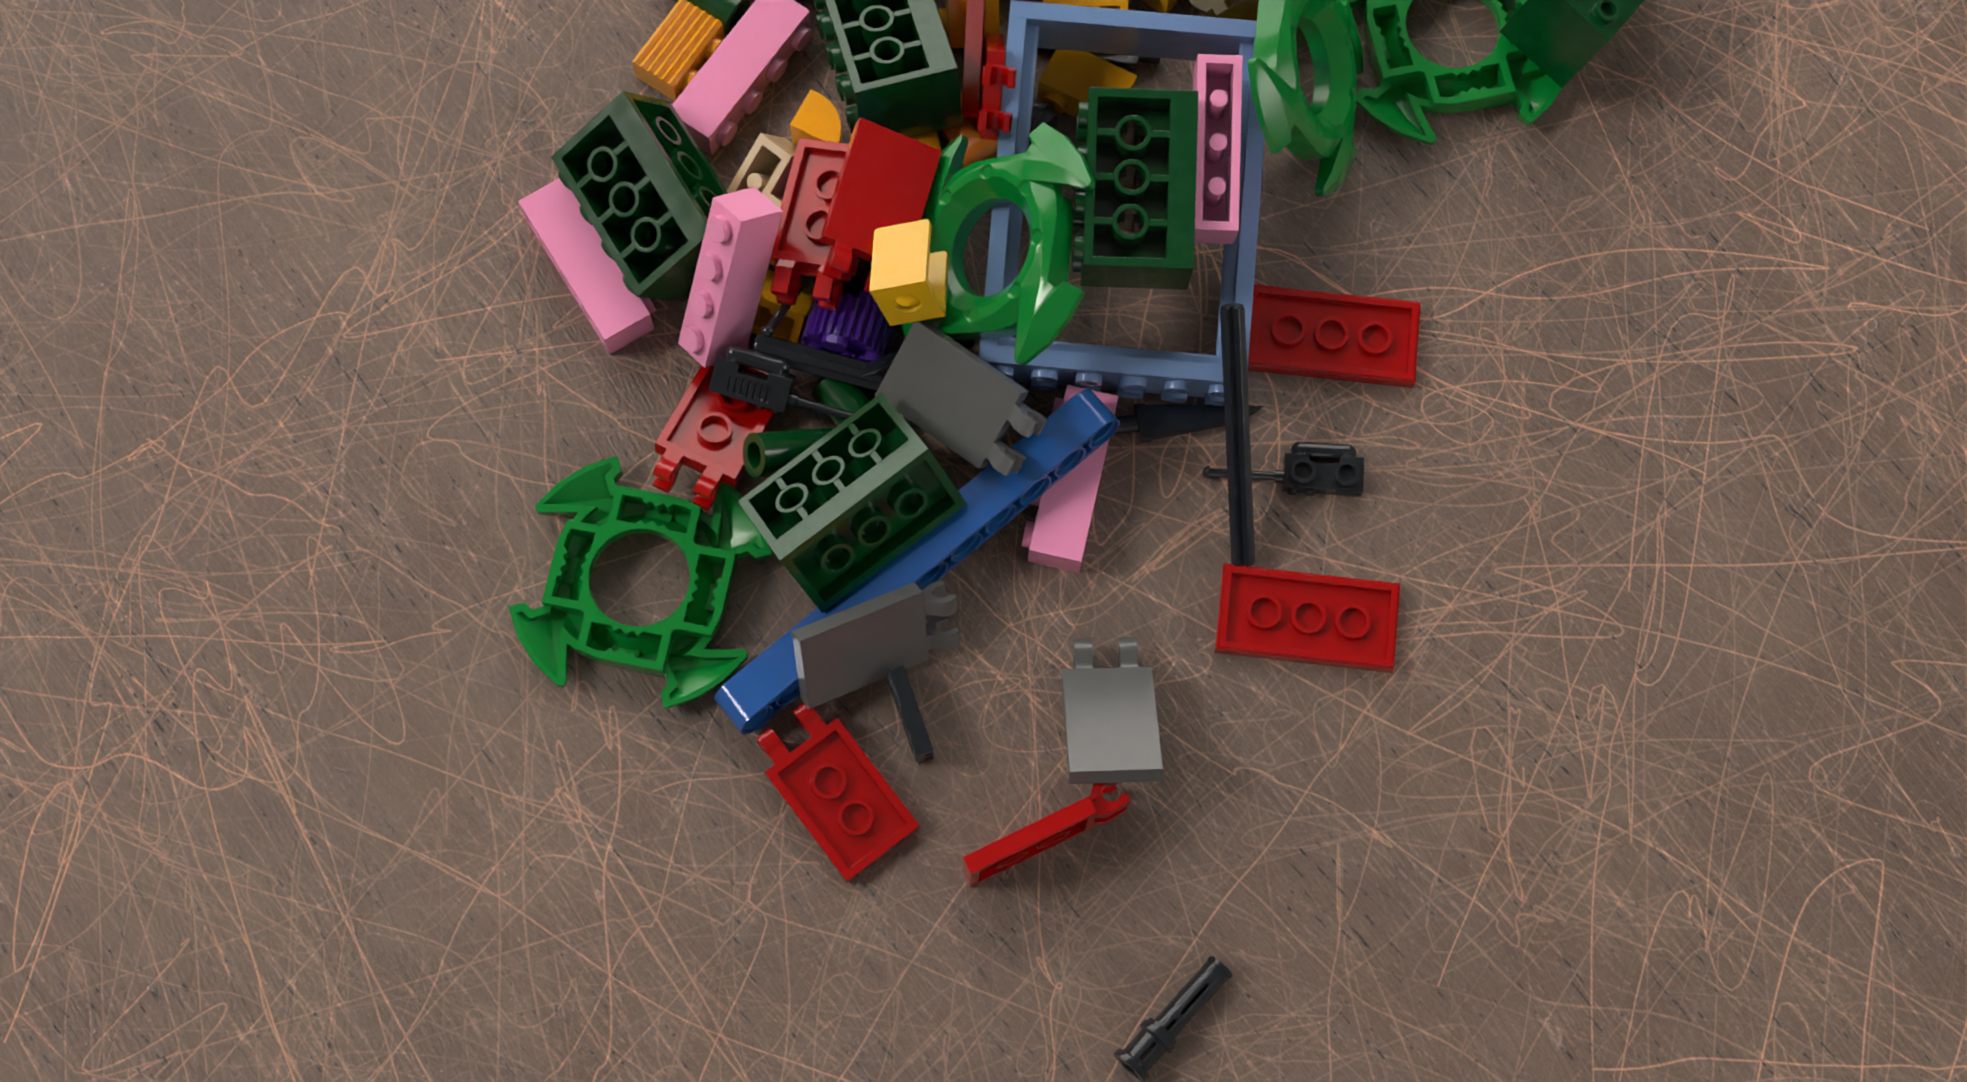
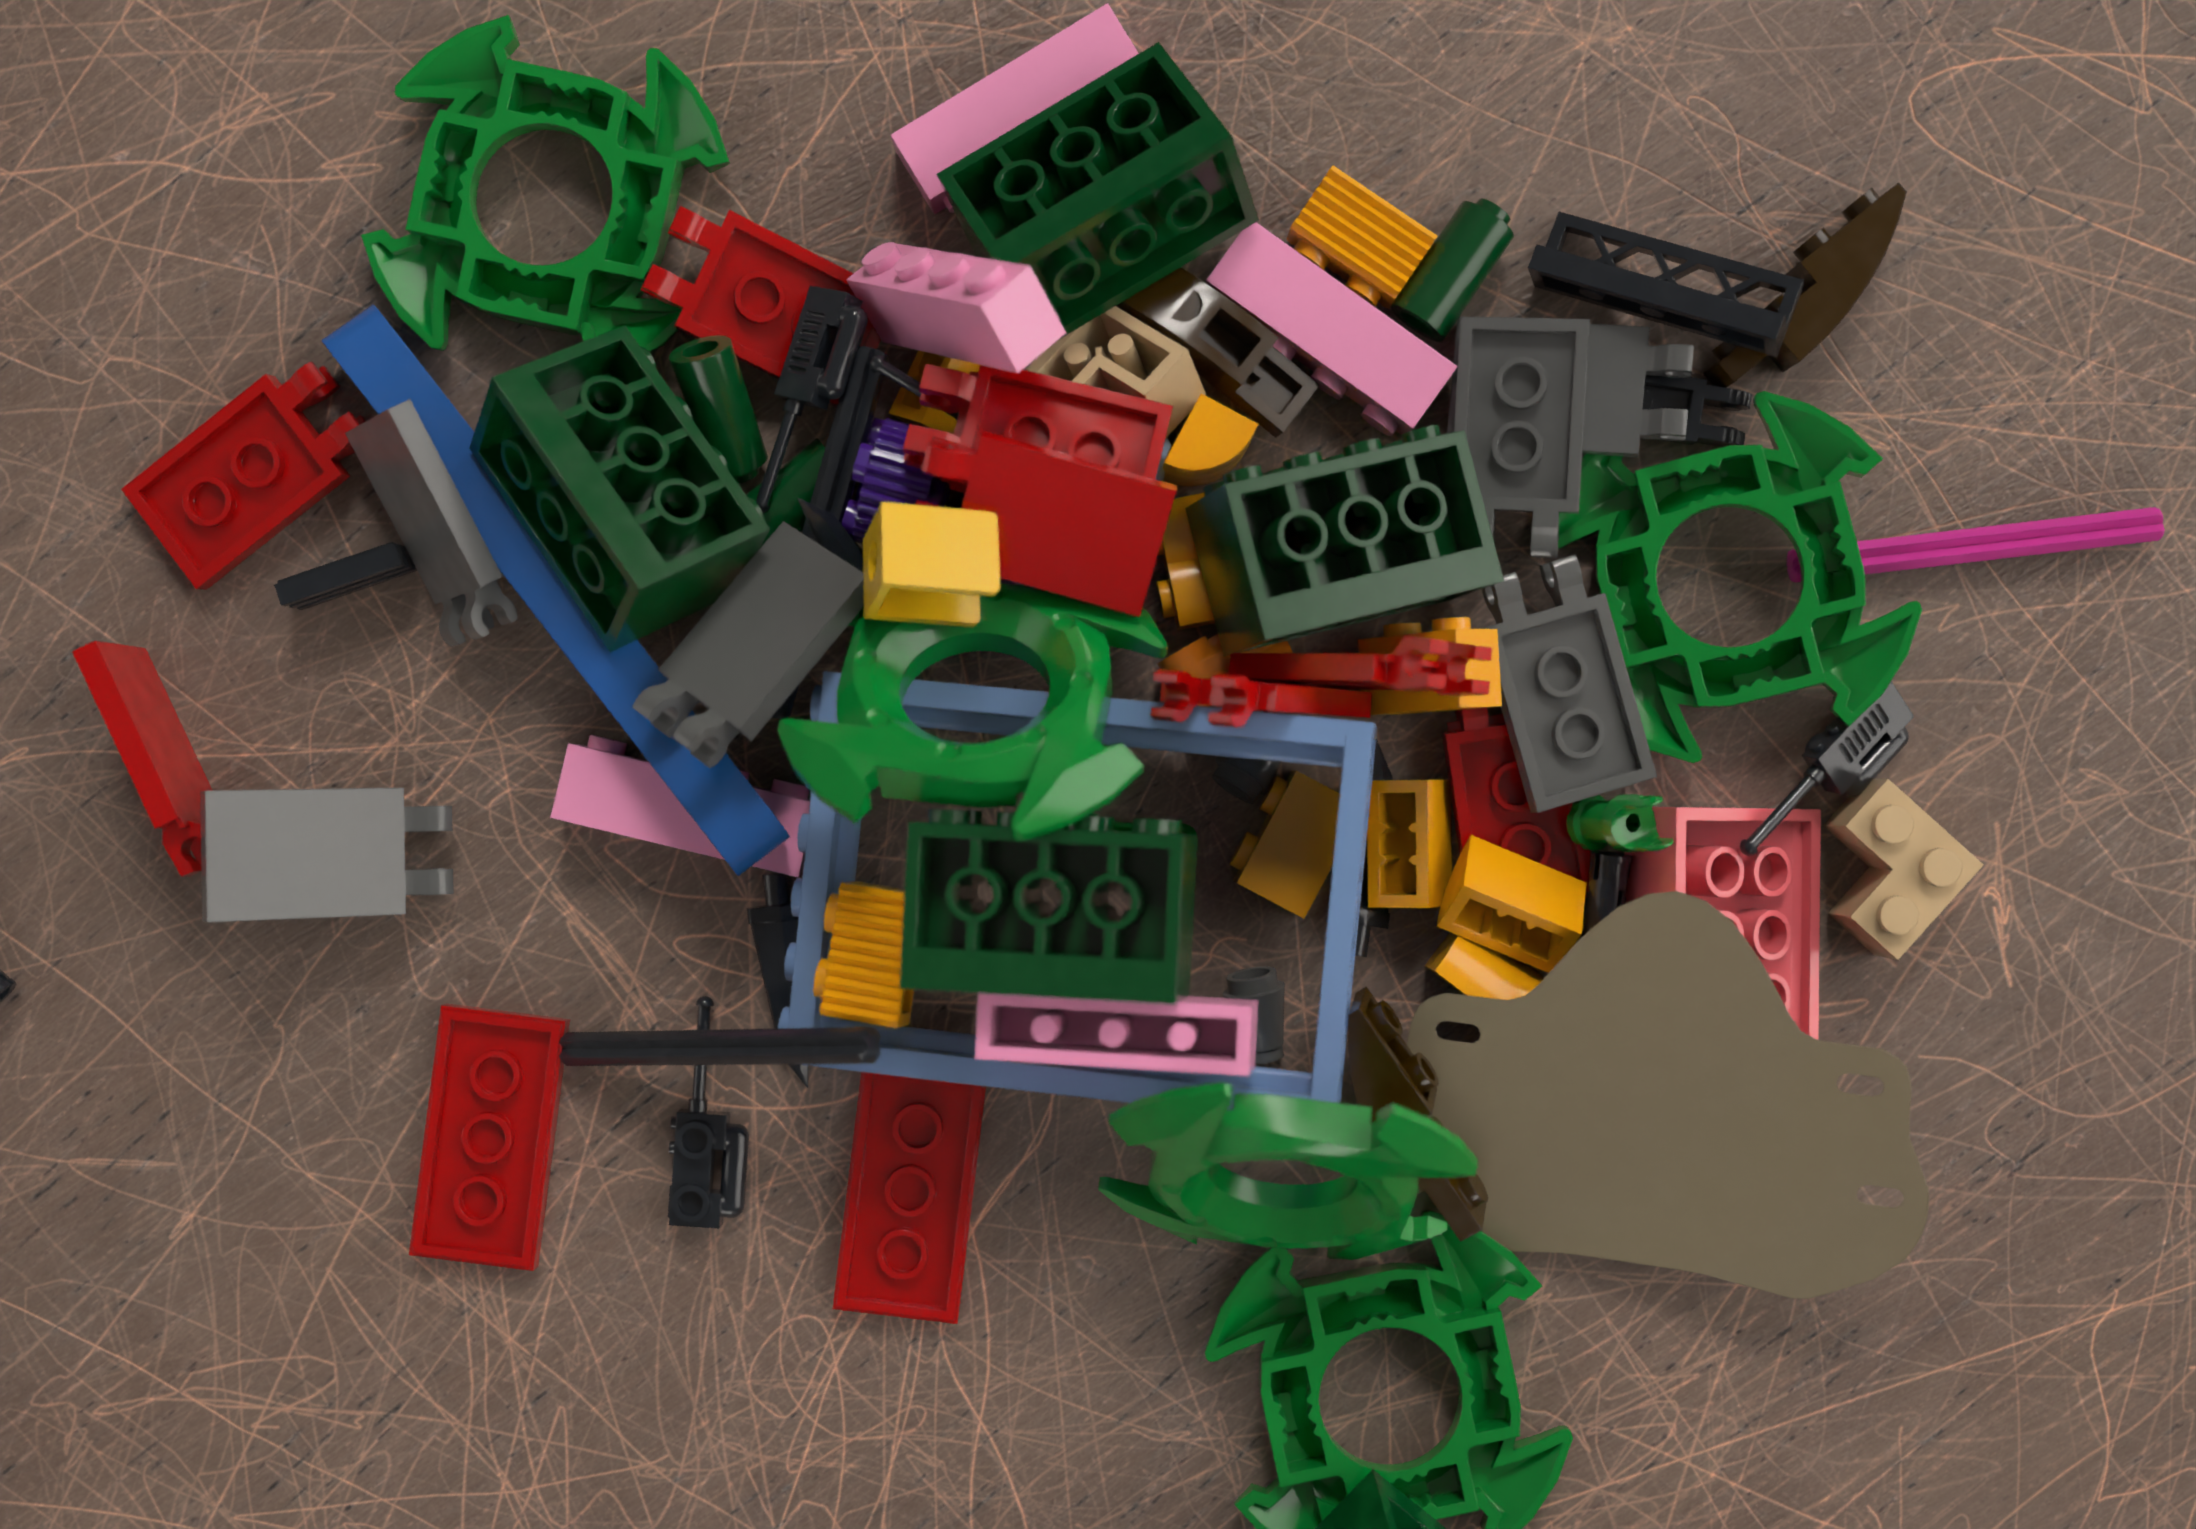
camera: 90 degrees right, 15 degrees up
none -> light orange brick [813,881,915,1029]
none -> dark brown slope [1116,267,1319,438]

